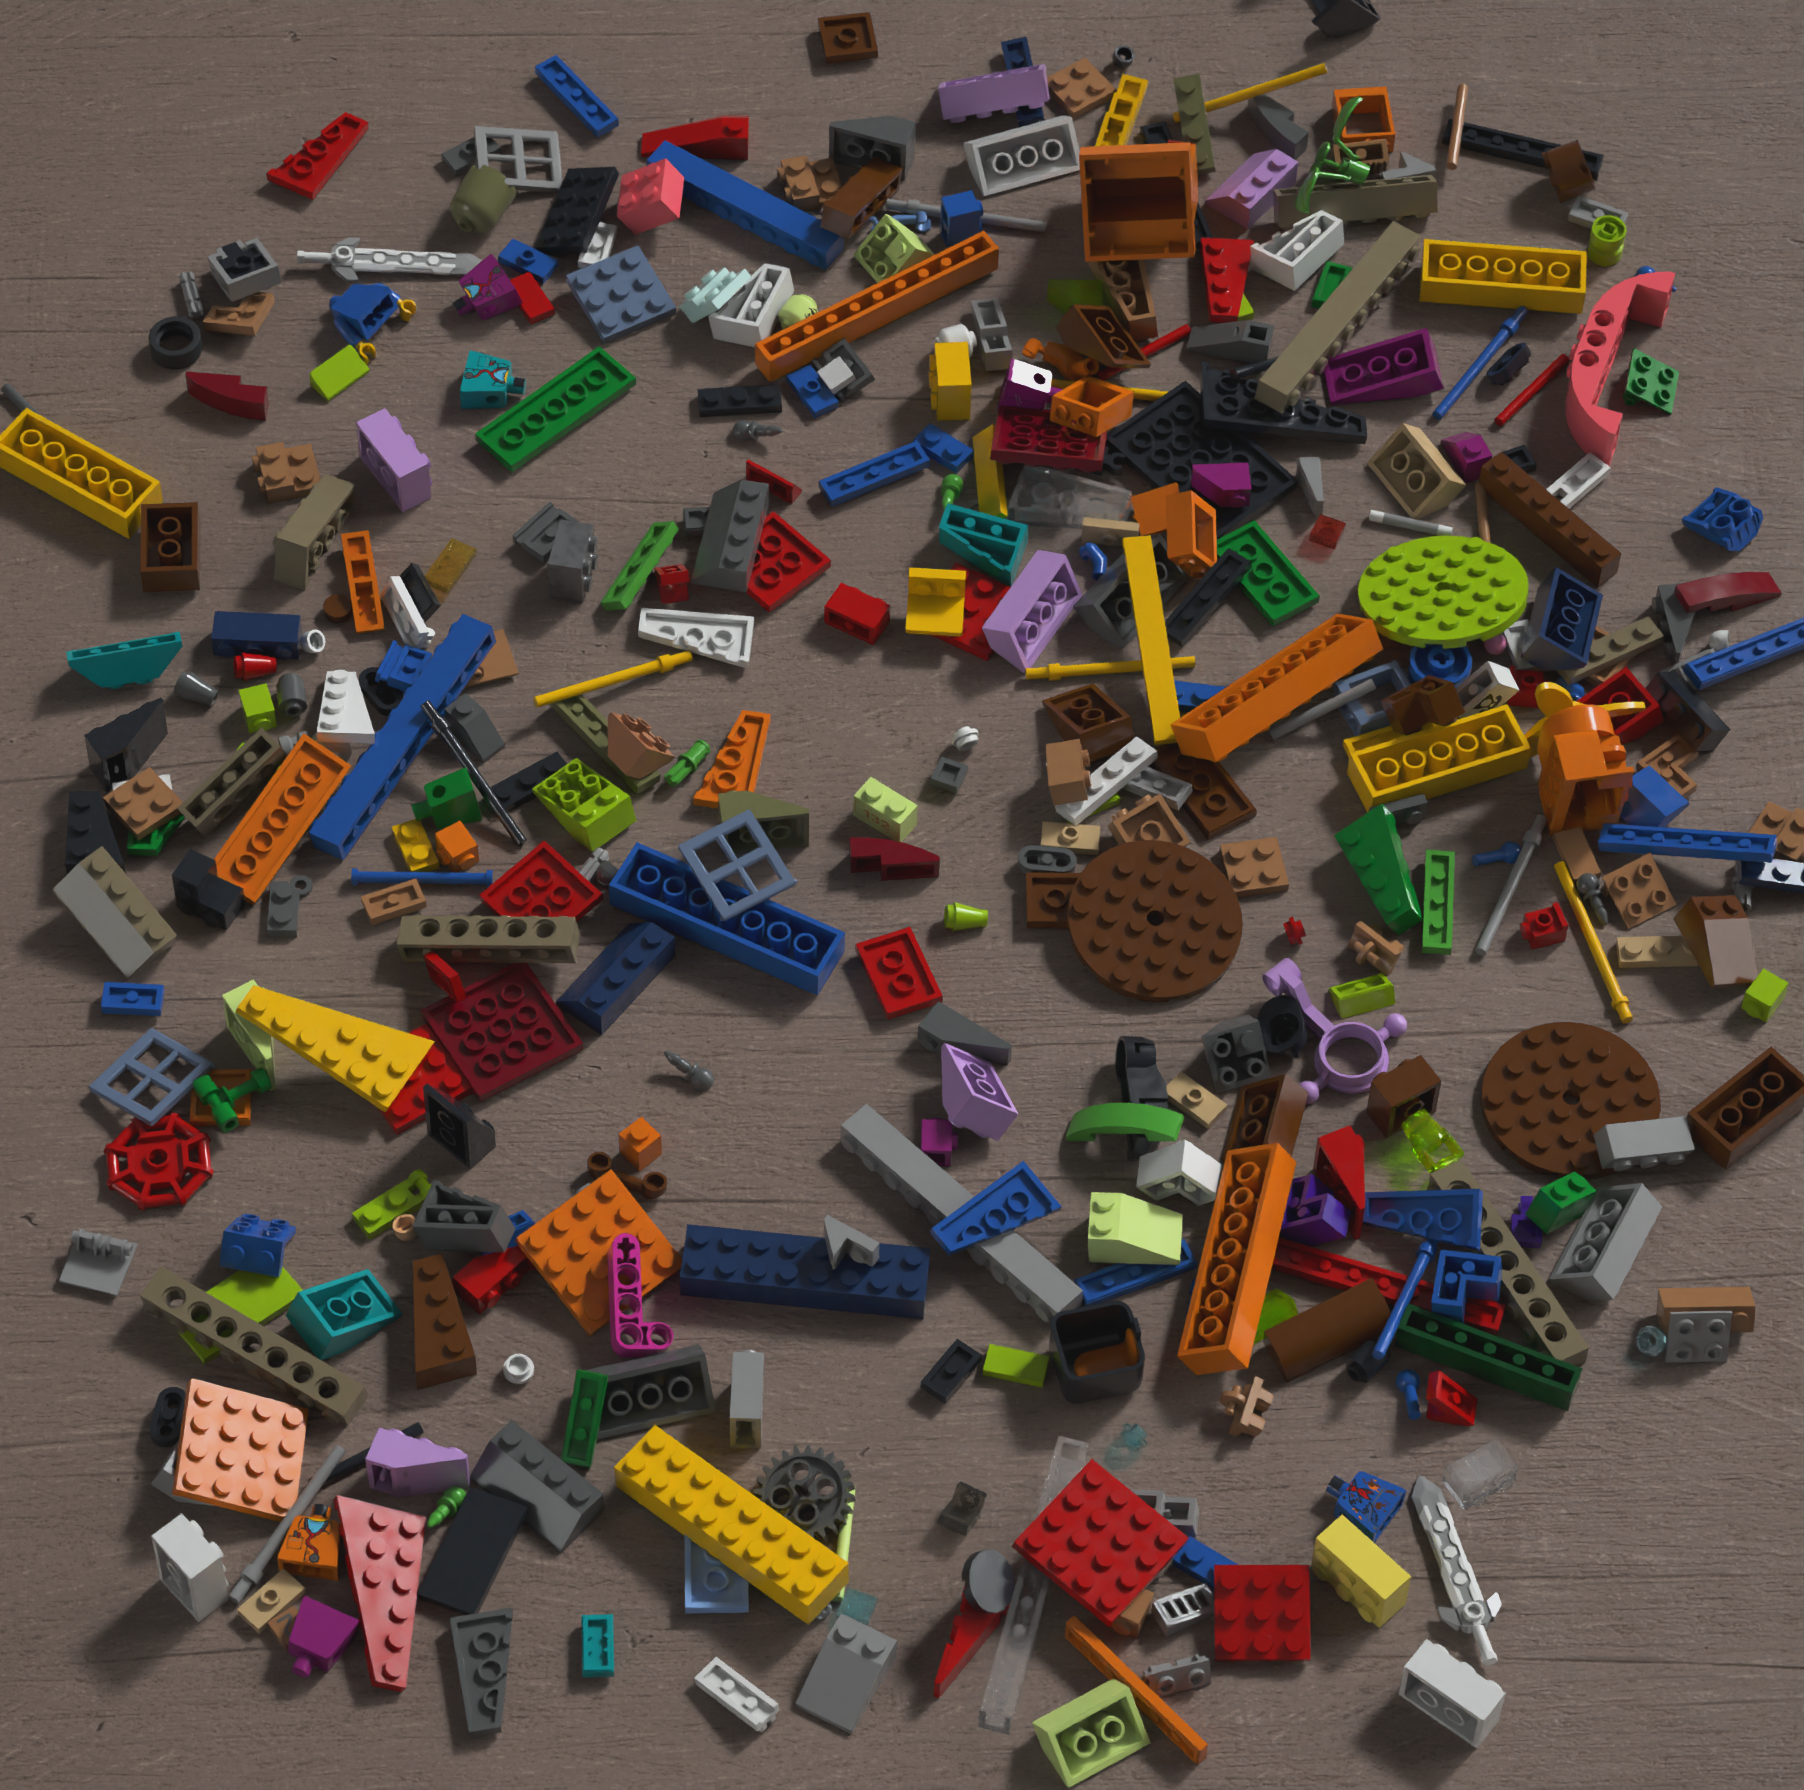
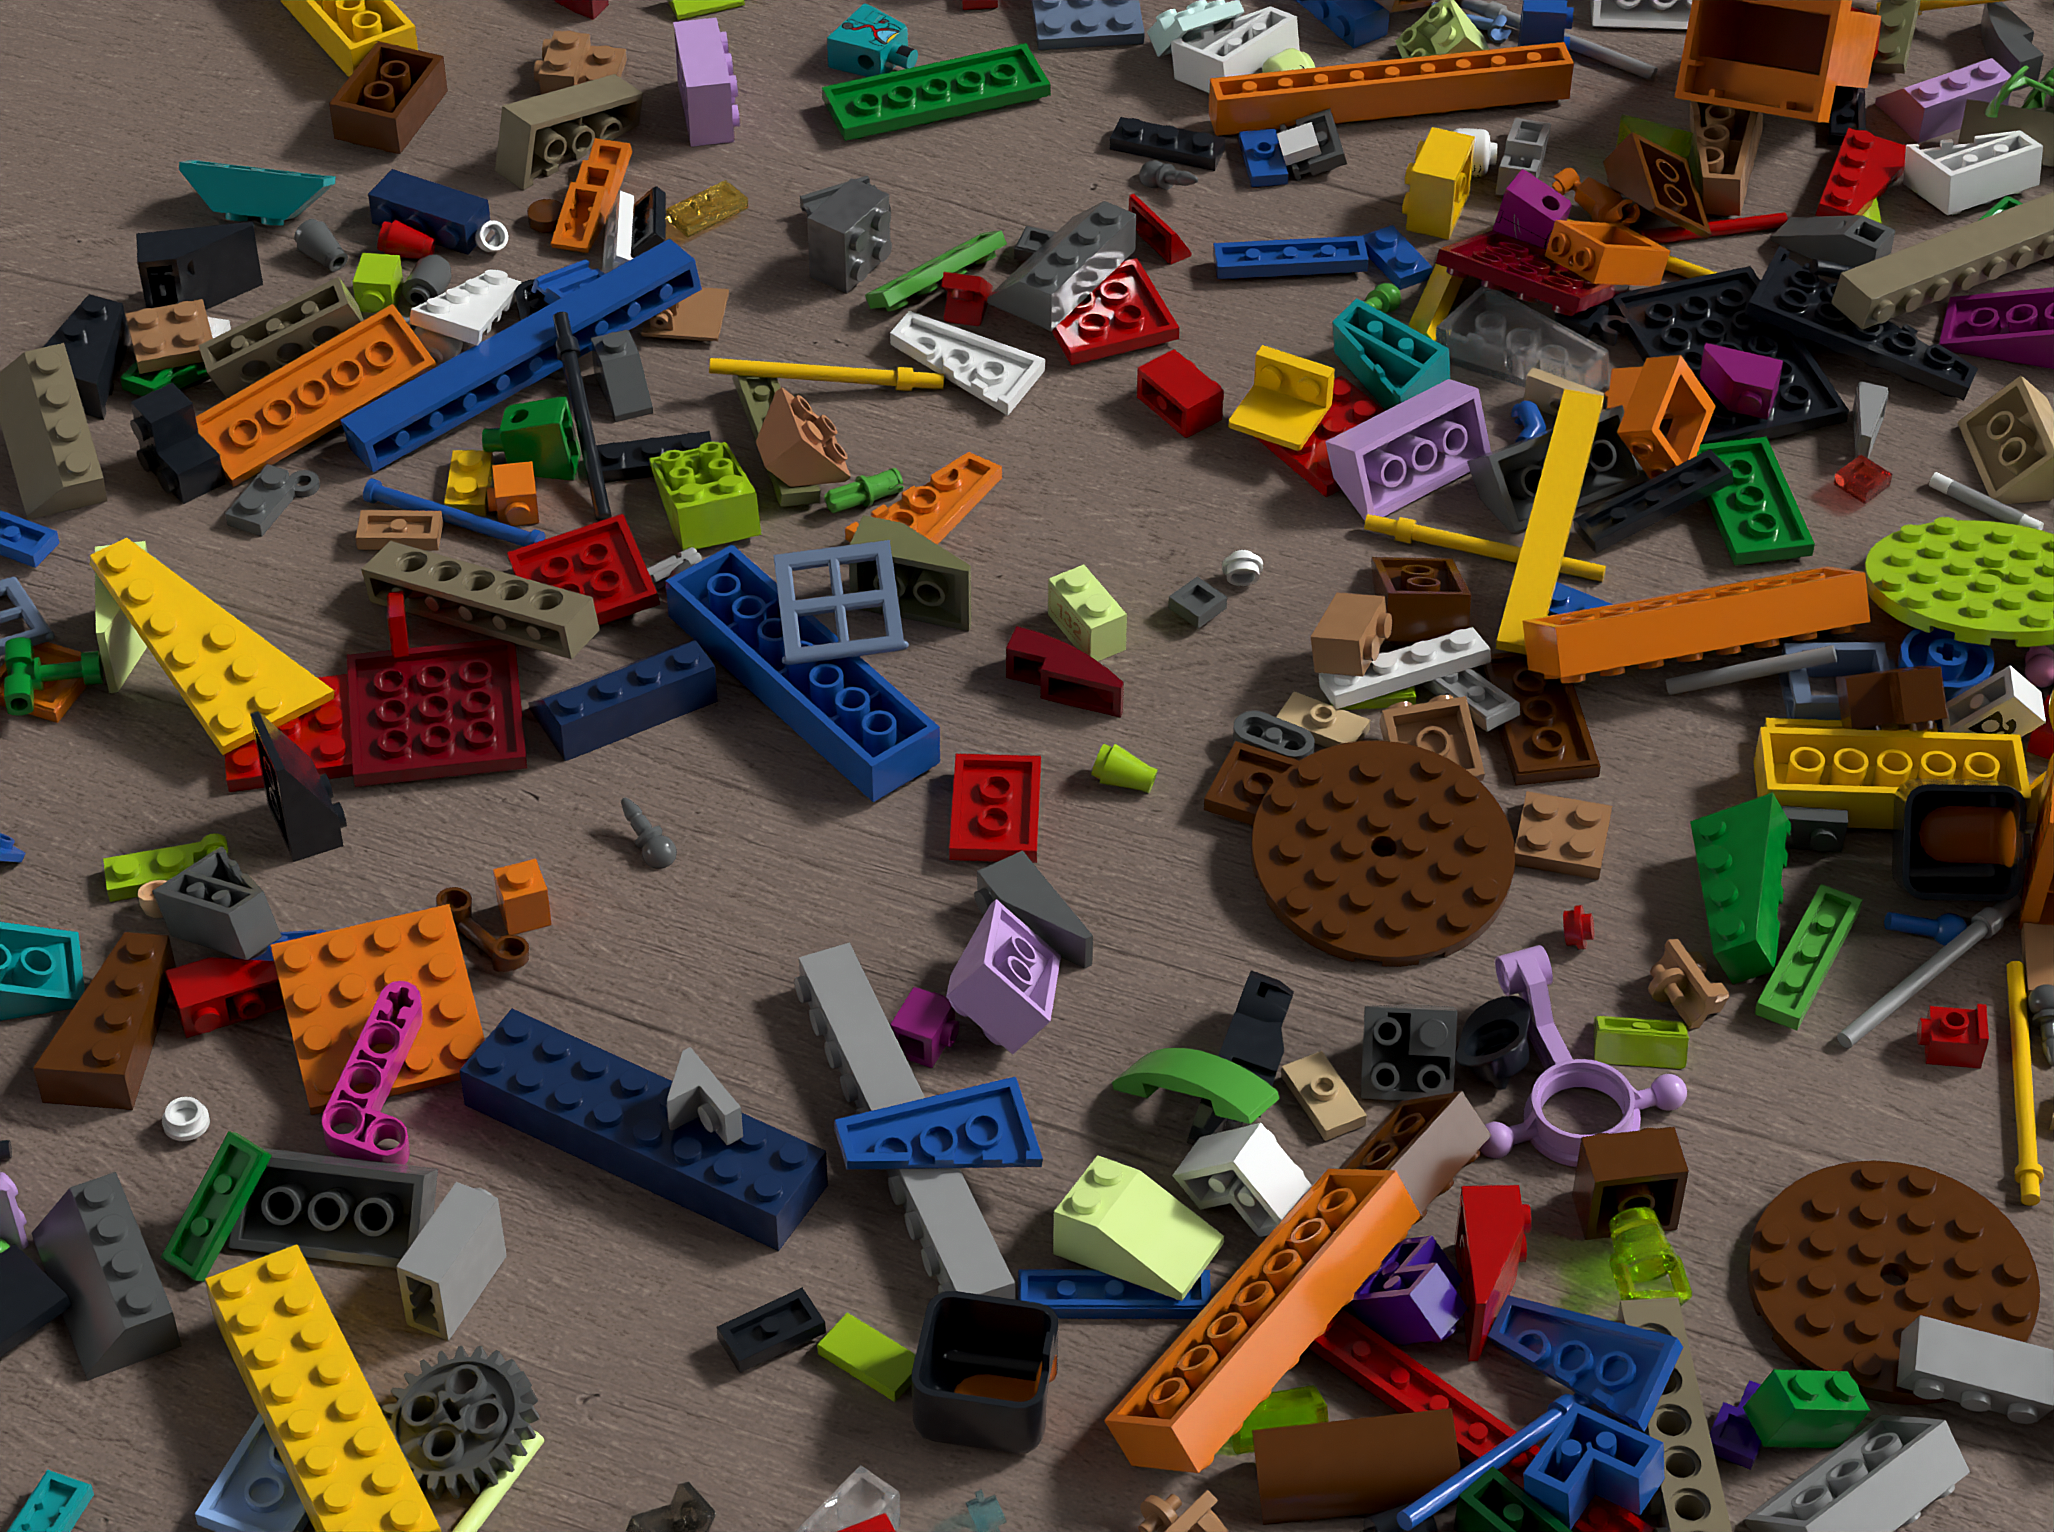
camera: 25 degrees right, 10 degrees down
none -> black piece [1892,778,2030,901]

